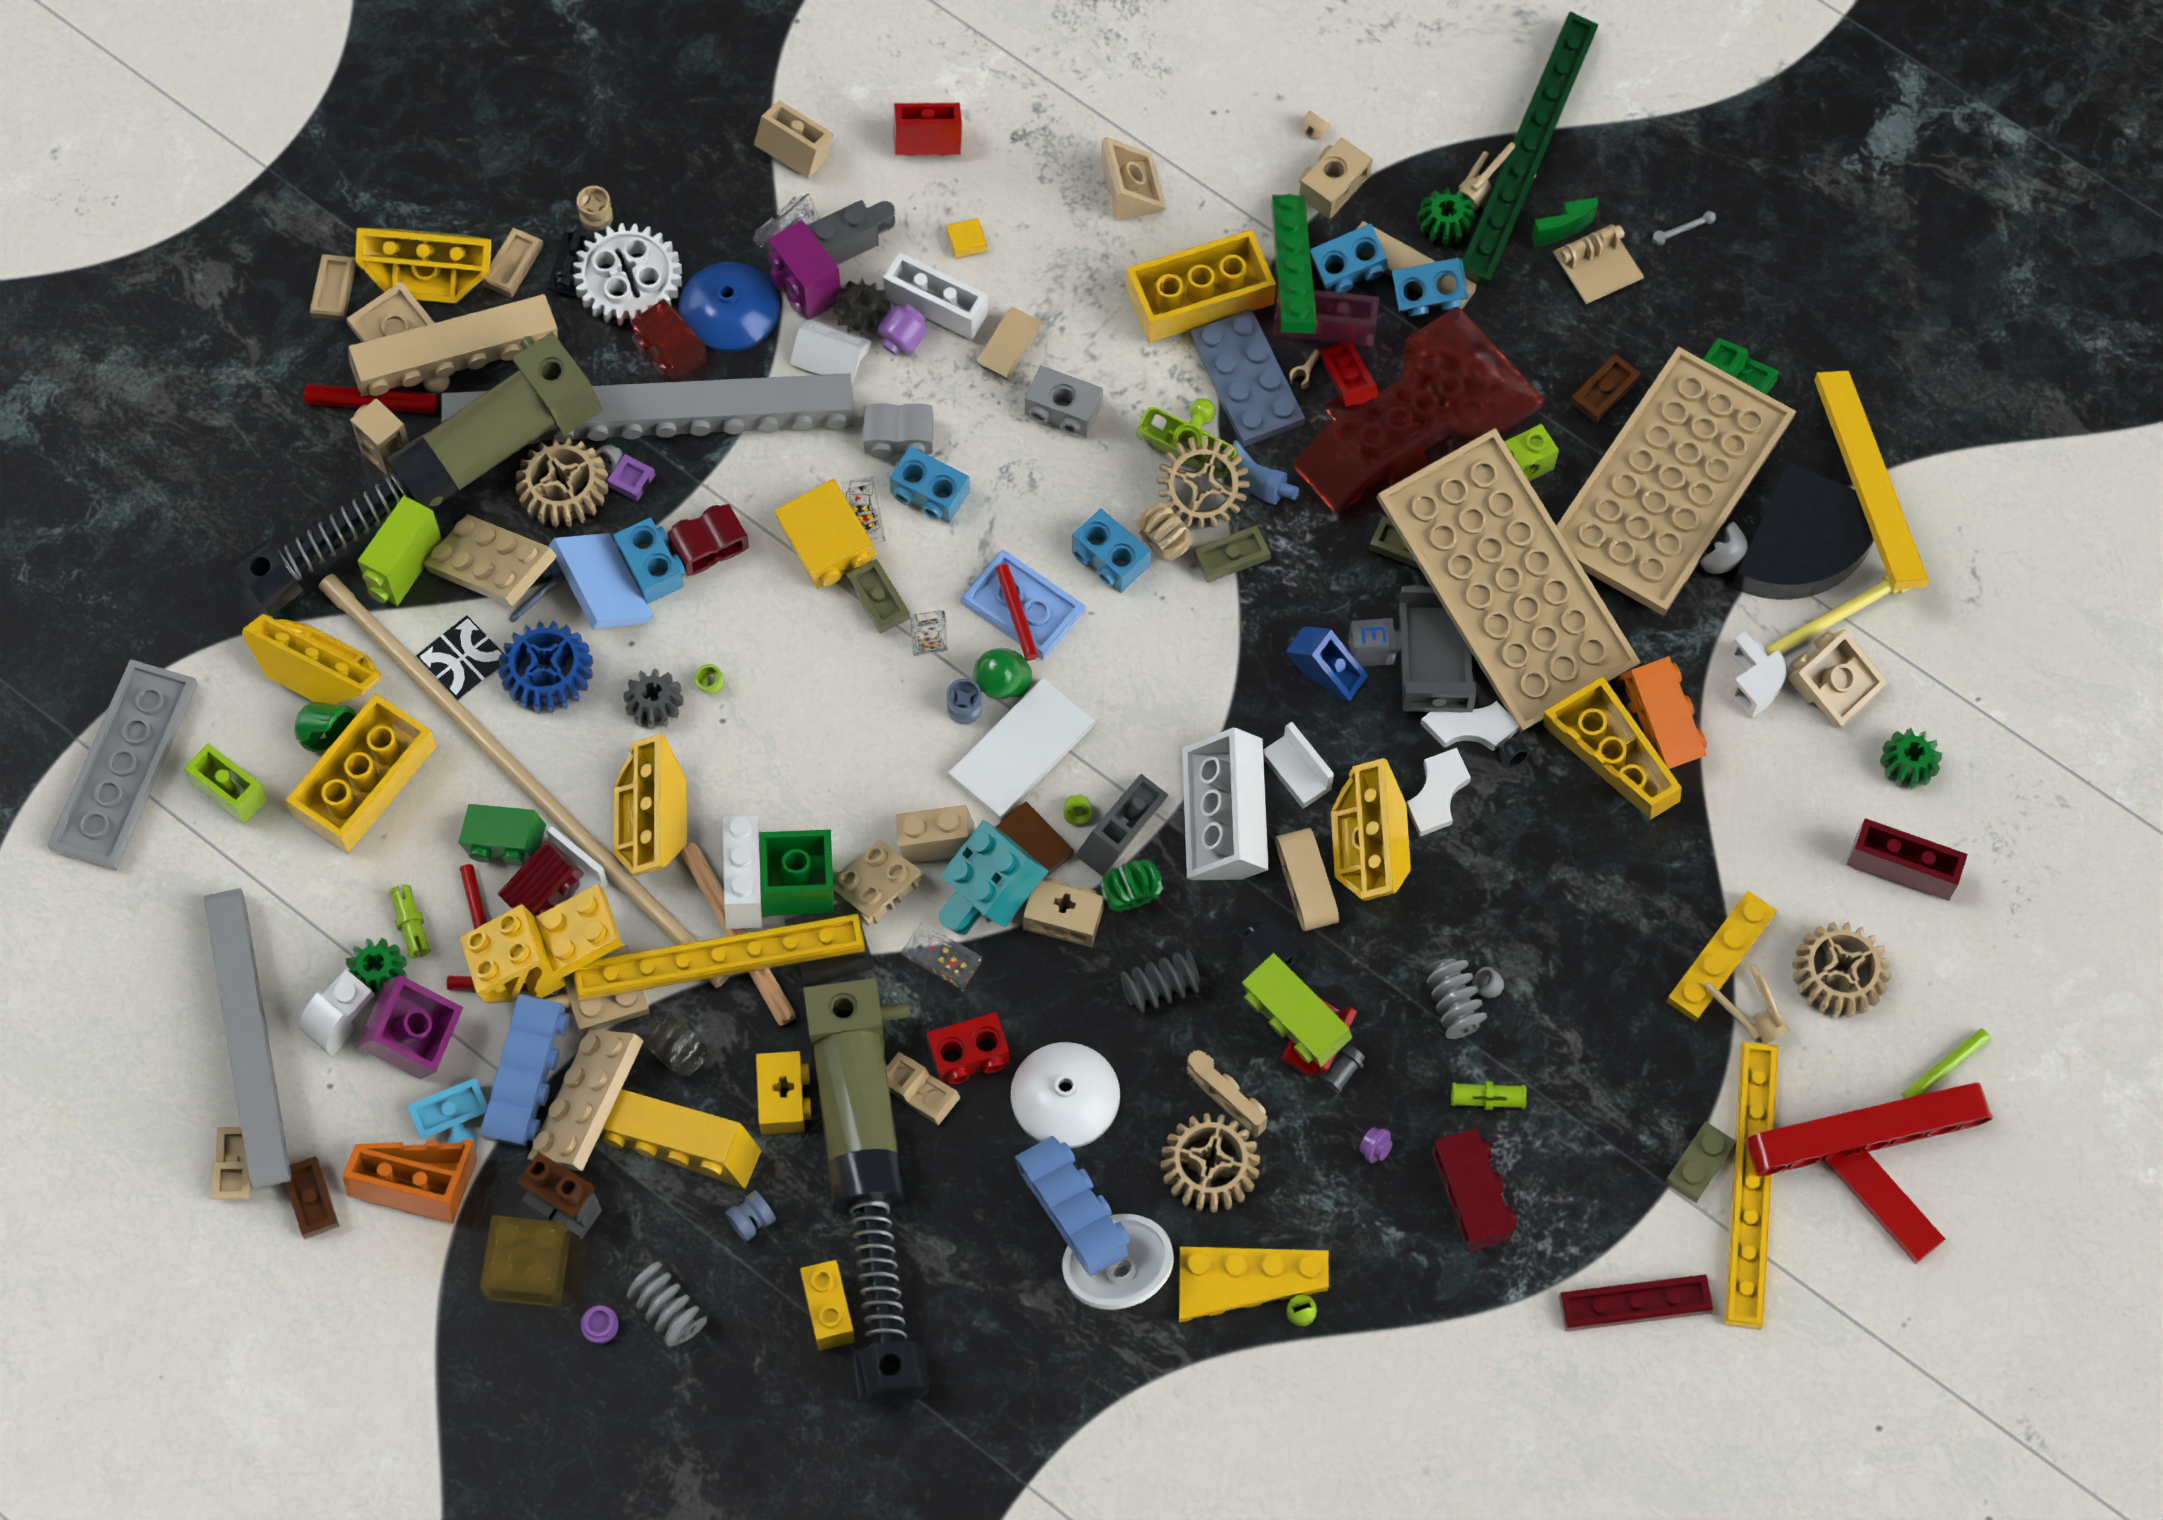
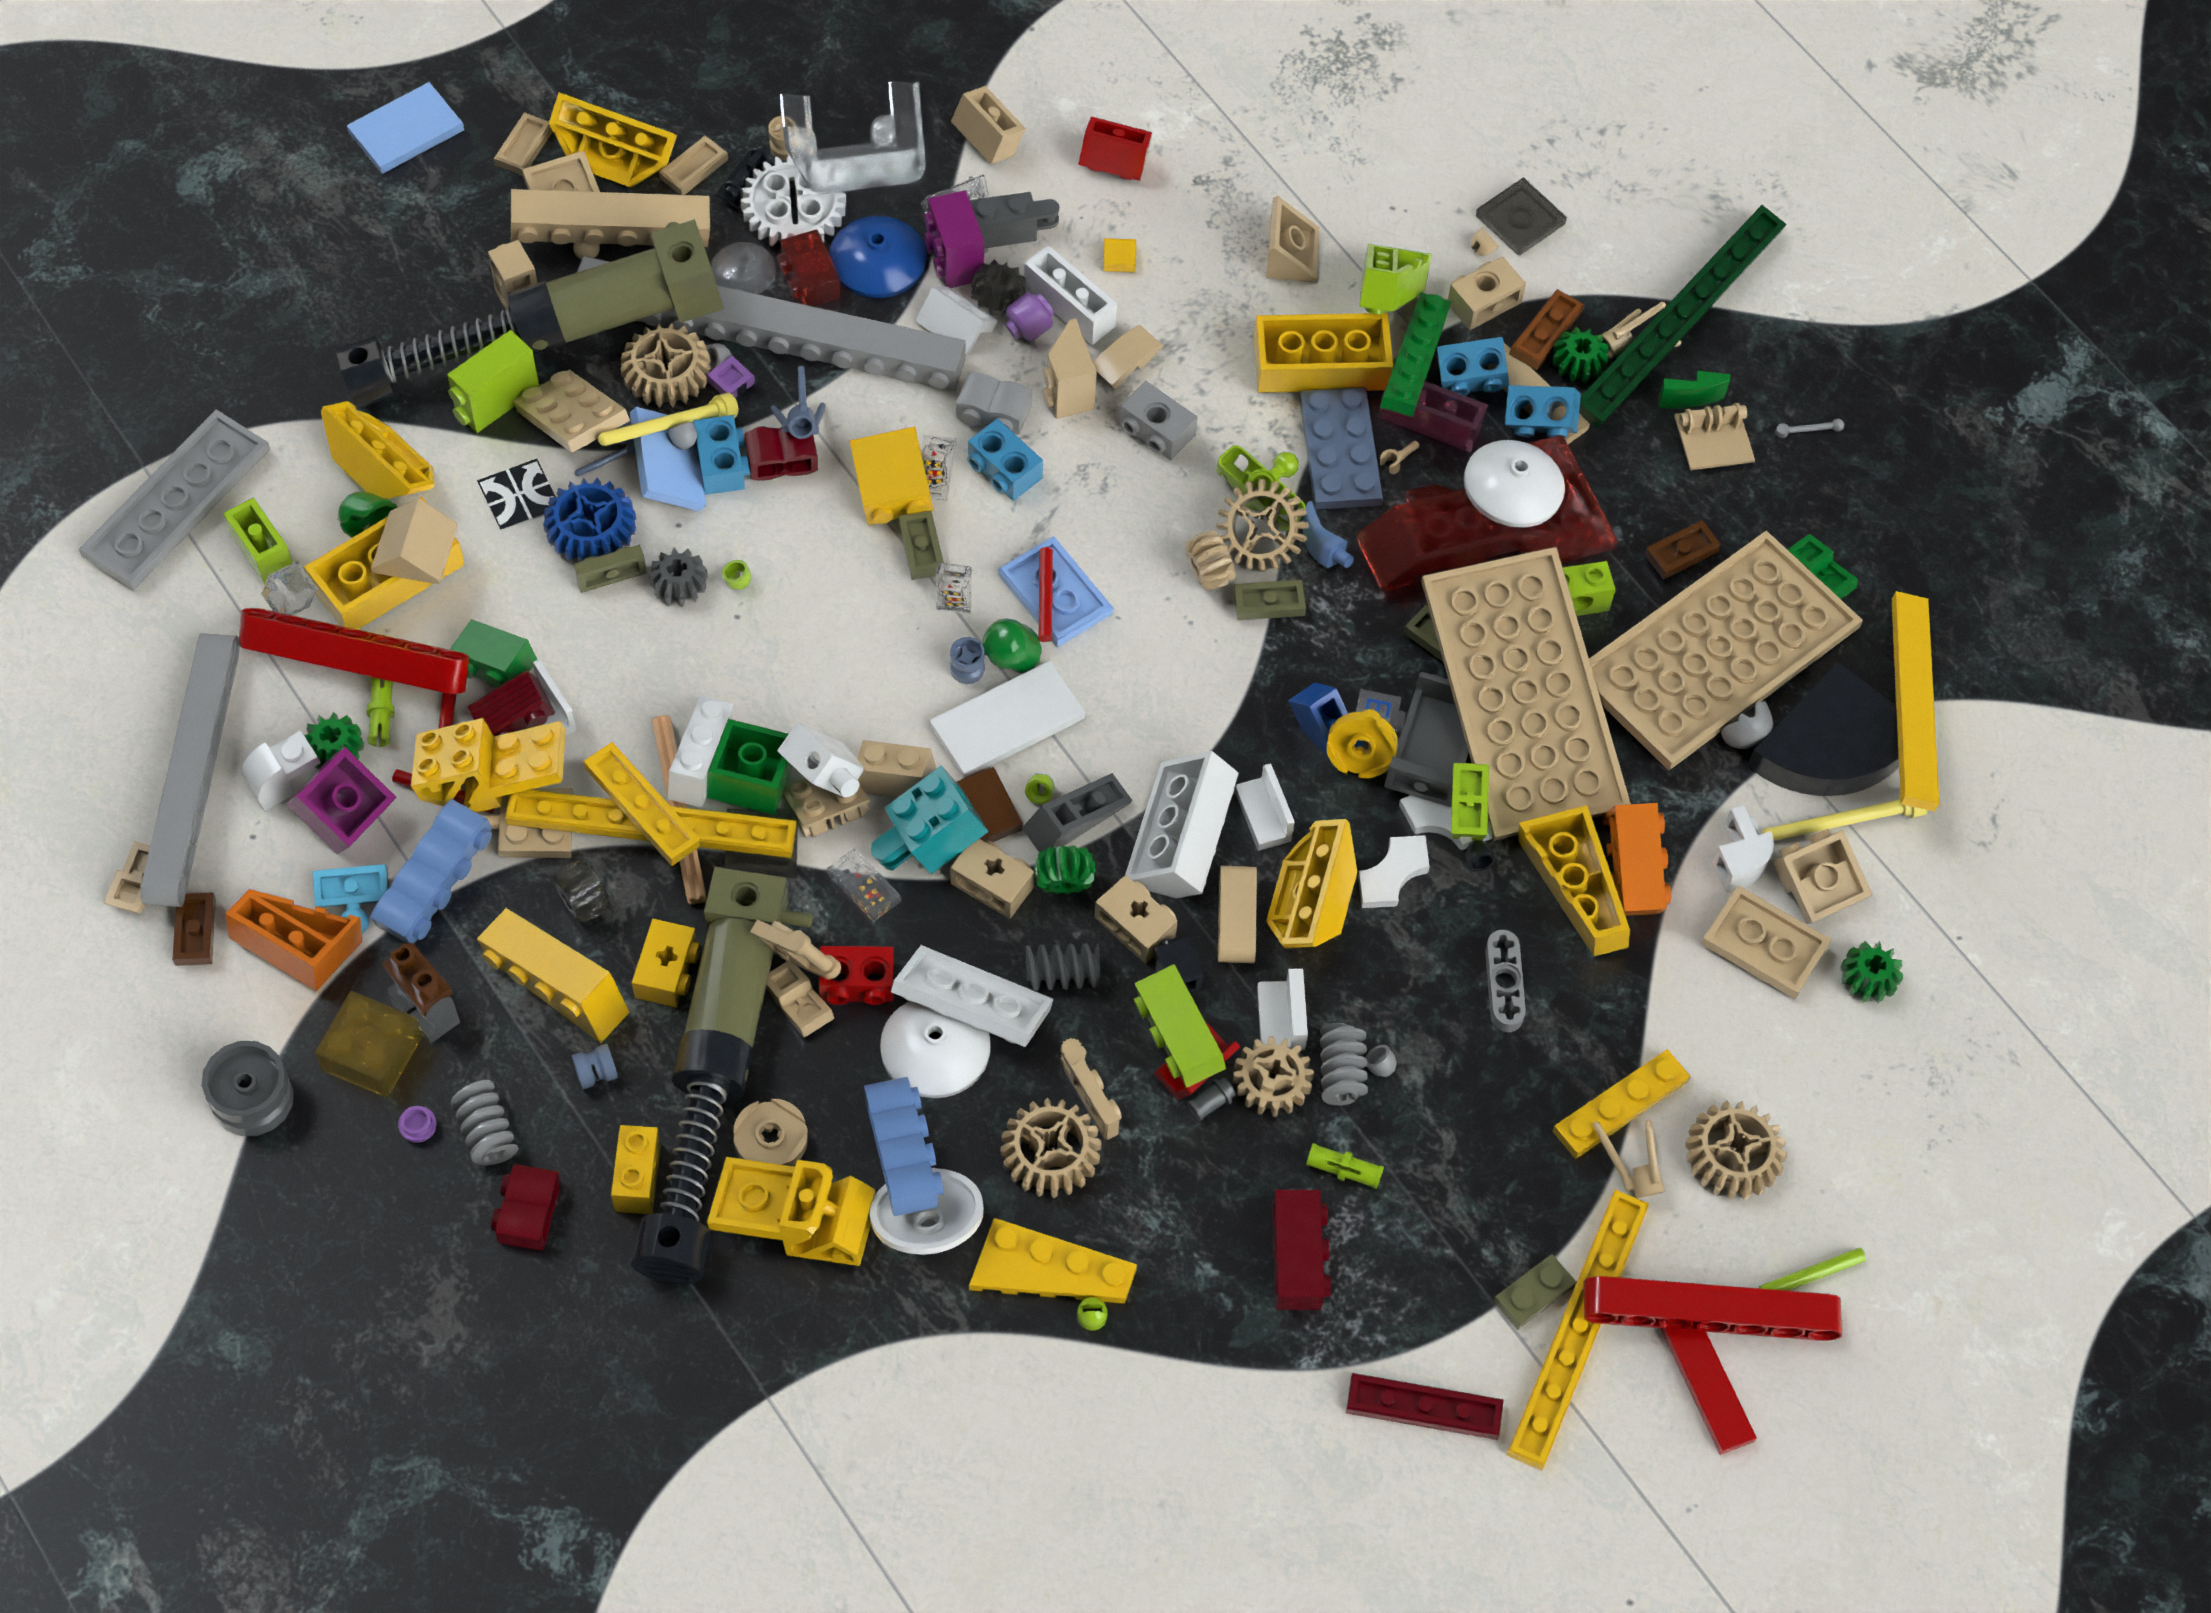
camera: 15 degrees right, 5 degrees down
red axle [303,384,439,414] -> none
tan piece [319,574,730,988] -> none
tan plate [527,1029,644,1171] -> none
yellow wedge [613,733,687,876] -> none
dark azure brick [1072,508,1151,593] -> none
red plate [1319,341,1379,407] -> none
medium lavender plate [1360,1127,1393,1163] -> none
dark red brick [1846,818,1968,901] -> none
none -> dark grey wheel [201,1041,294,1136]
none -> red beam [238,608,469,694]
none -> clear brick [261,561,318,615]
none -> light blue tile [347,82,464,174]
none -> tan slope [371,498,458,584]
none -> dark red brick [491,1164,561,1251]
none -> olive plate [574,544,647,593]
none -> yellow plate [583,742,701,866]
none -> light yellow piece [598,393,738,446]
none -> light grey hinge [668,422,697,449]
none -> yellow piece [707,1157,876,1266]
none -> clear dish [711,242,776,294]
none -> tan plate [733,1099,808,1166]
none -> tan plate [750,919,841,979]
none -> sand blue plant [771,366,826,439]
none -> white torso [777,722,864,797]
none -> clear windscreen [780,81,925,194]
none -> white plate [891,945,1053,1047]
none -> tan slope [1043,318,1097,419]
none -> tan brick [1094,875,1178,964]
none -> tan gear [1233,1036,1314,1117]
none -> white panel [1257,969,1308,1050]
none -> yellow plate [1327,709,1398,778]
none -> lime wedge [1359,244,1432,314]
none -> lime hinge [1451,763,1489,841]
none -> white dish [1464,440,1565,527]
none -> clear smoke tile [1475,177,1567,256]
none -> light grey beam [1485,930,1526,1032]
none -> dark orange tile [1509,289,1585,370]
none -> tan plate [1701,885,1832,999]

